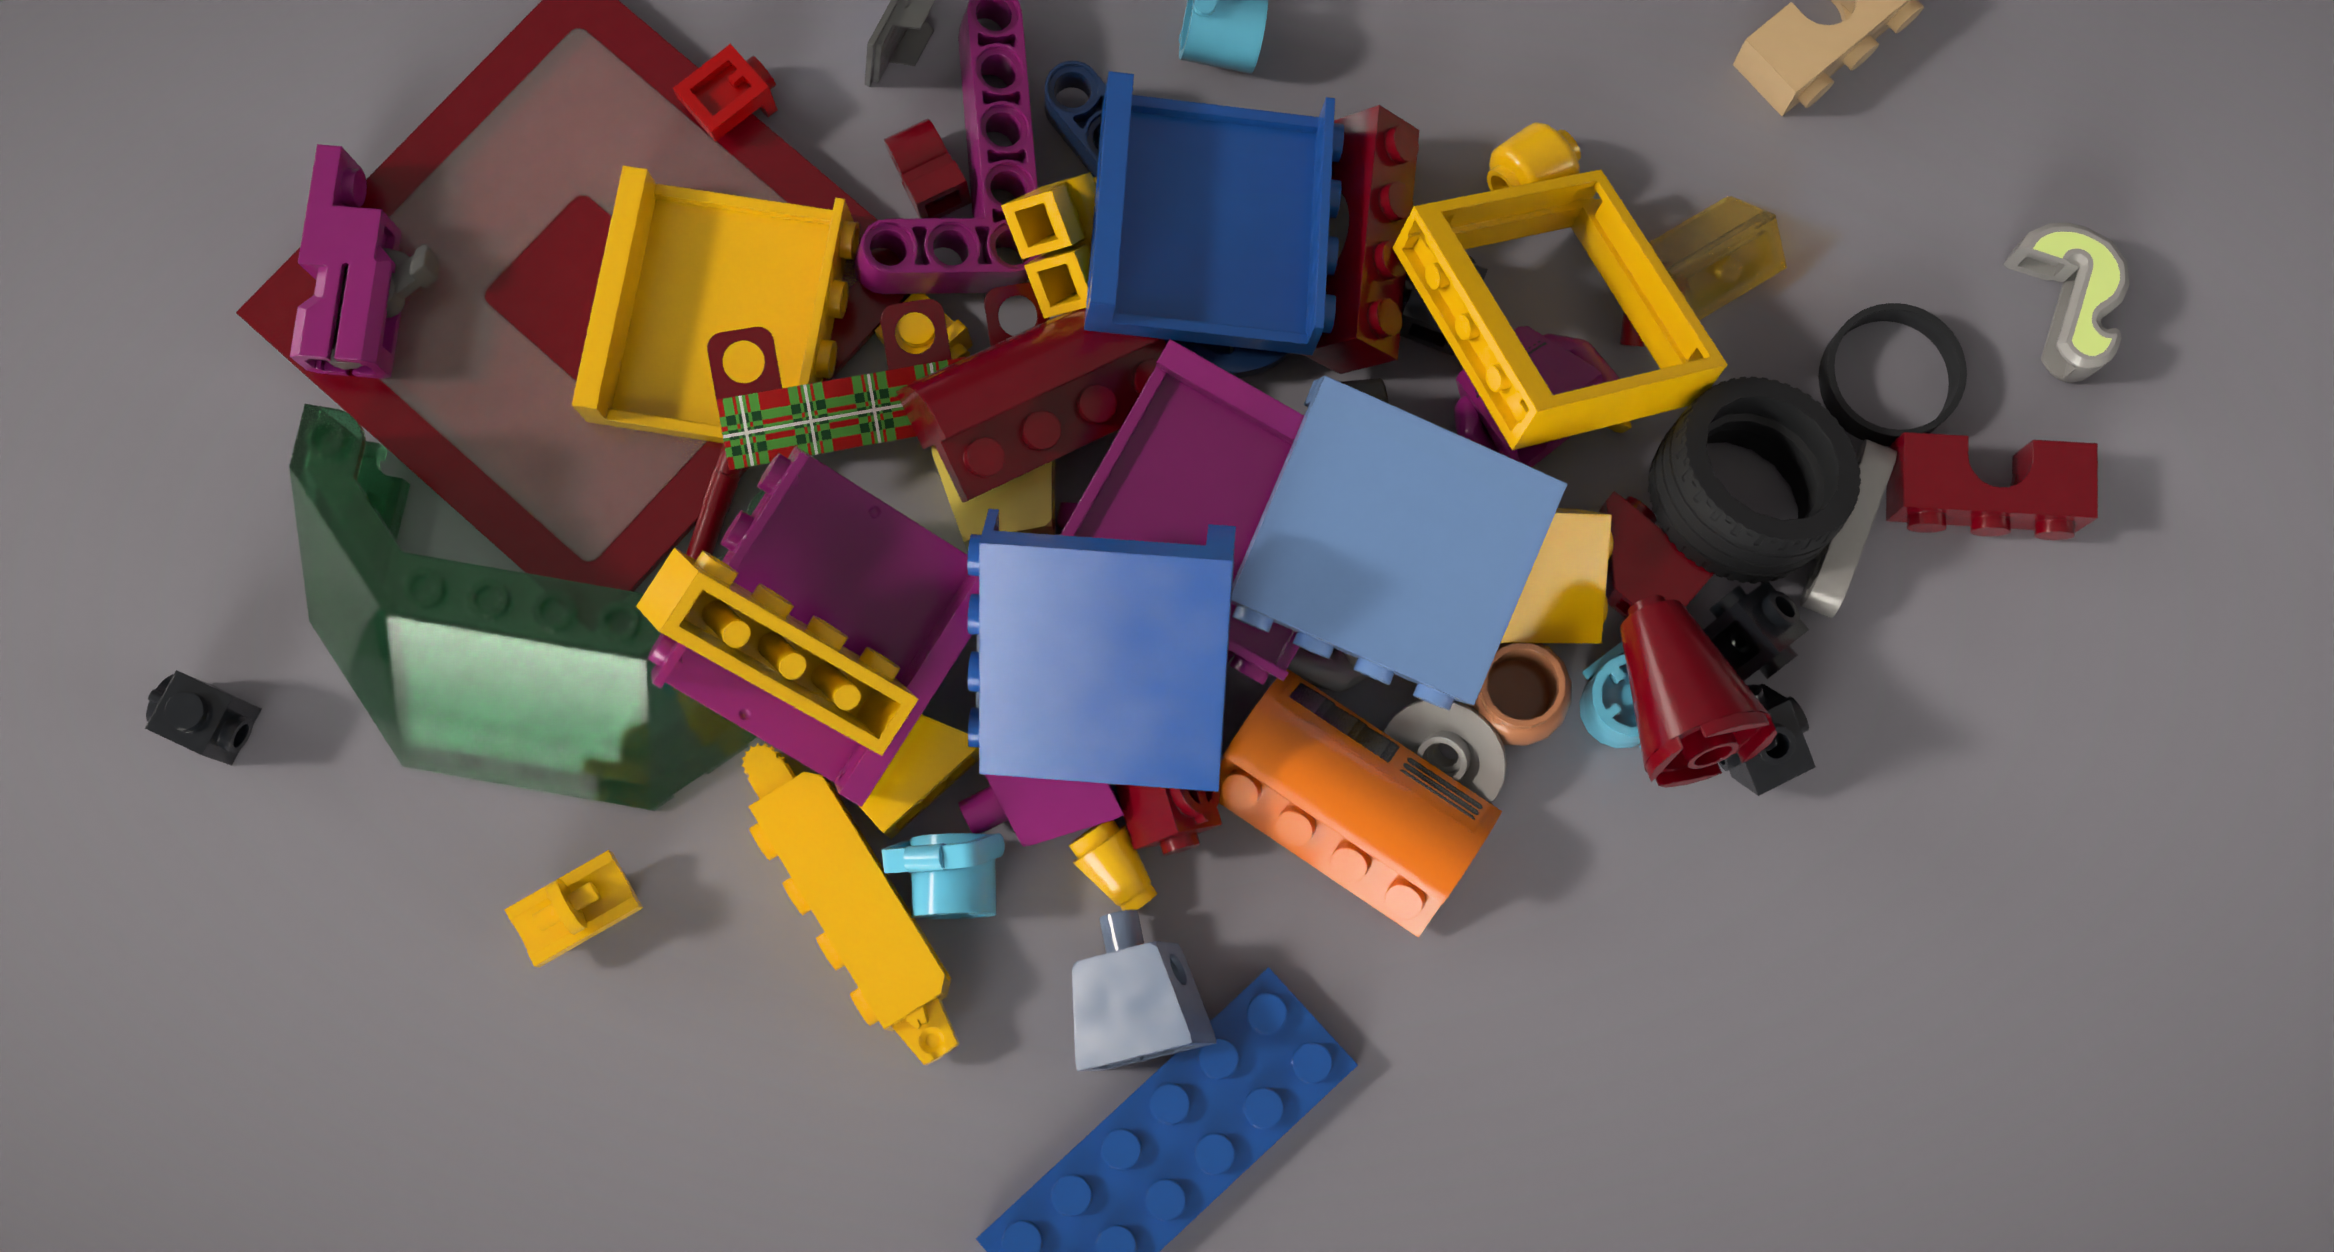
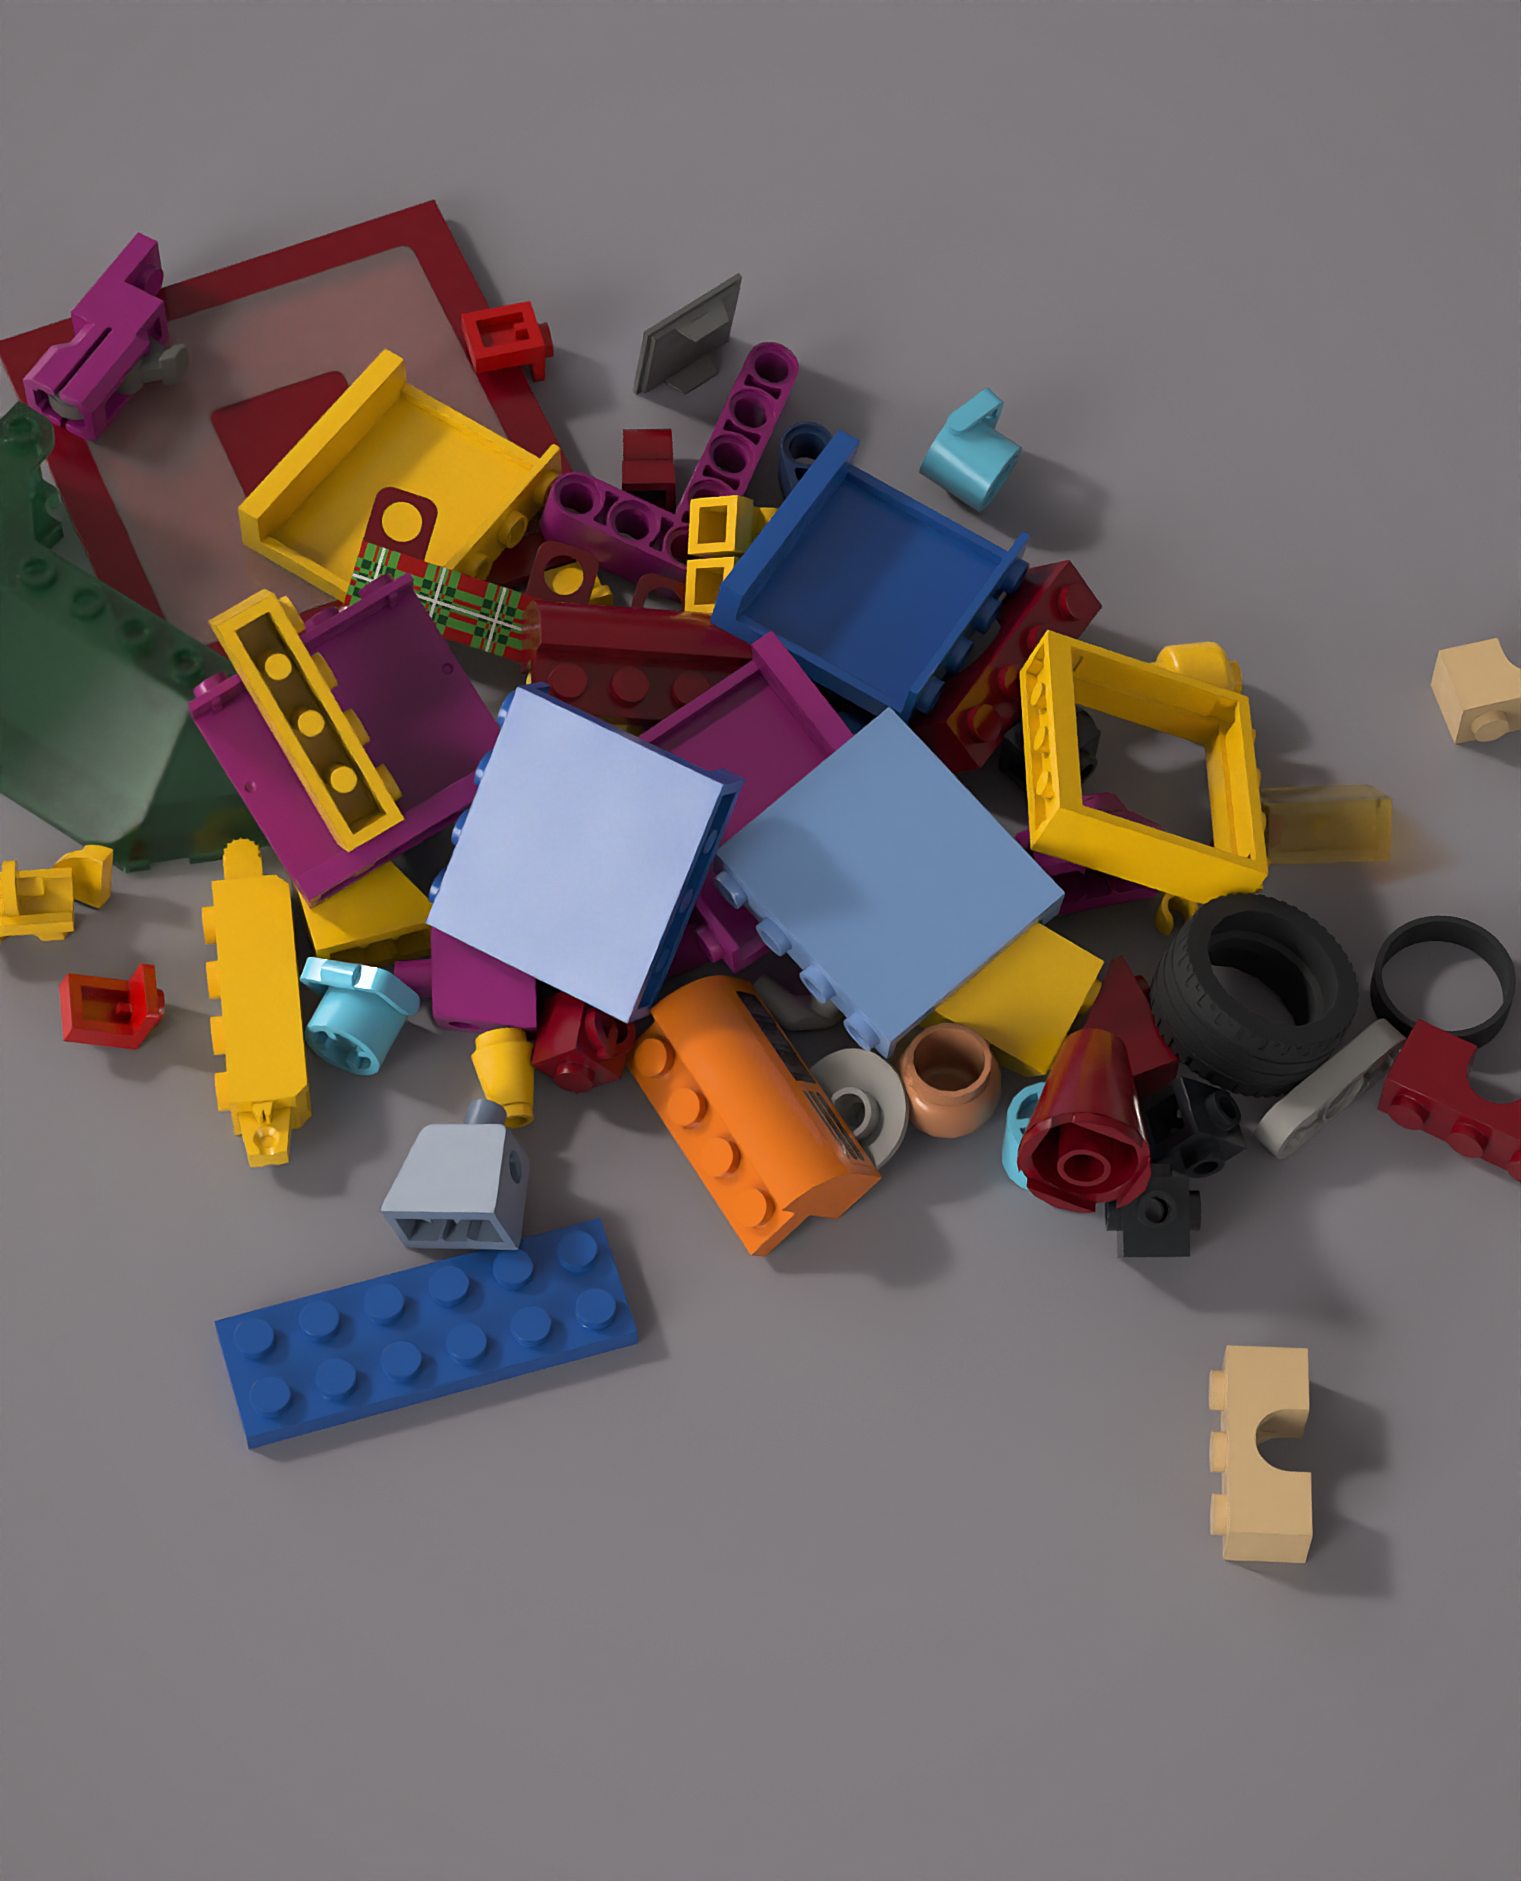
camera: 20 degrees right, 20 degrees down
none -> yellow tile [52,845,114,909]
none -> red bracket [59,963,165,1050]
none -> tan arch [1209,1345,1313,1563]

